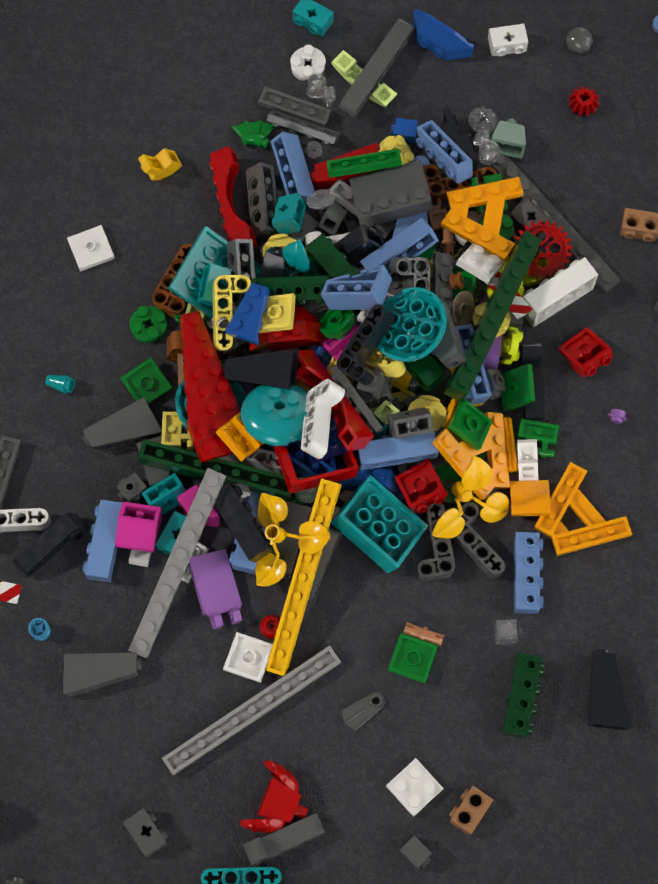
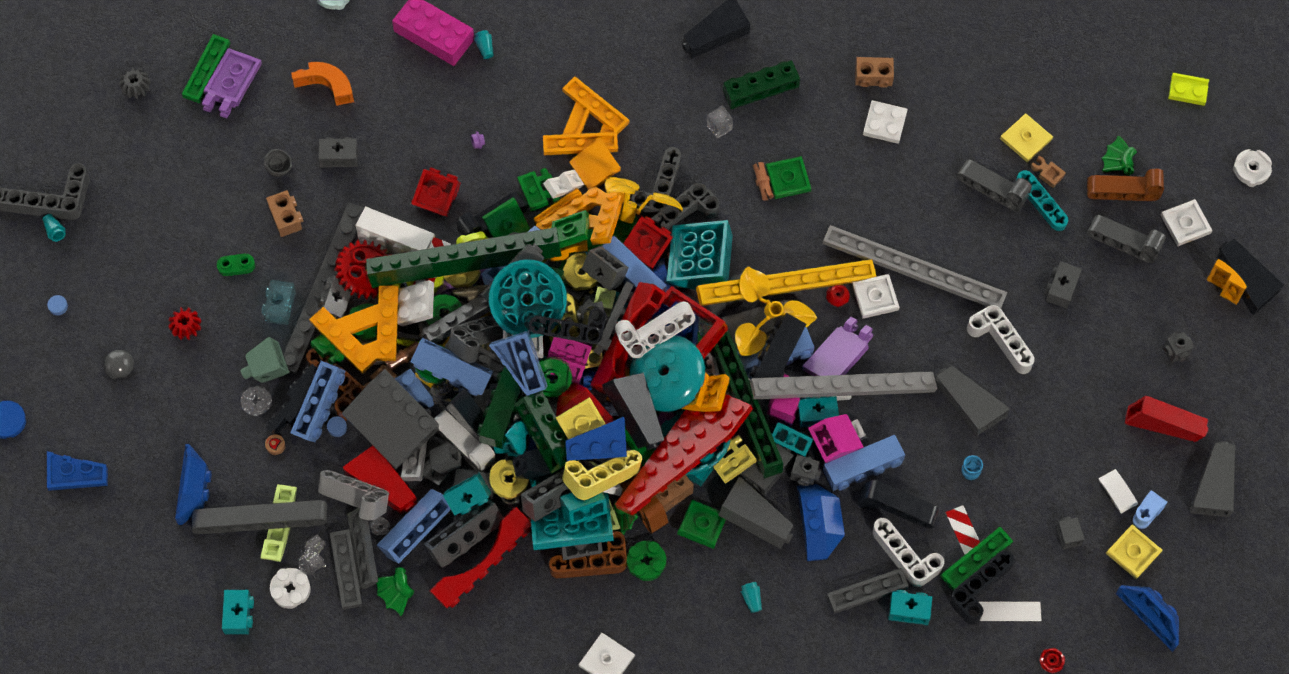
camera: 125 degrees left, 5 degrees down
yellow brick [138,148,182,181] -> none
red torso [240,759,308,834] -> none
clear gear [306,189,336,210] -> none
green plate [327,148,402,178] -> none
dark grey piece [341,692,385,731] -> none
light yellow plate [378,135,414,165] -> none
blue brick [390,118,418,145] -> none
dark grey brick [399,835,432,870] -> none
dark orange bush [450,272,464,290] -> none
clear piece [474,129,500,165] -> none
white brick [488,24,528,56] -> none
medium blue brick [514,532,543,614] -> none
none -> green plate [217,253,255,276]
none -> clear light blue brick [261,280,296,325]
none -> medium nougat tile [265,434,285,455]
none -> light grey beam [318,470,389,520]
none -> blue wedge [797,484,845,561]
none -> white beam [967,305,1034,374]

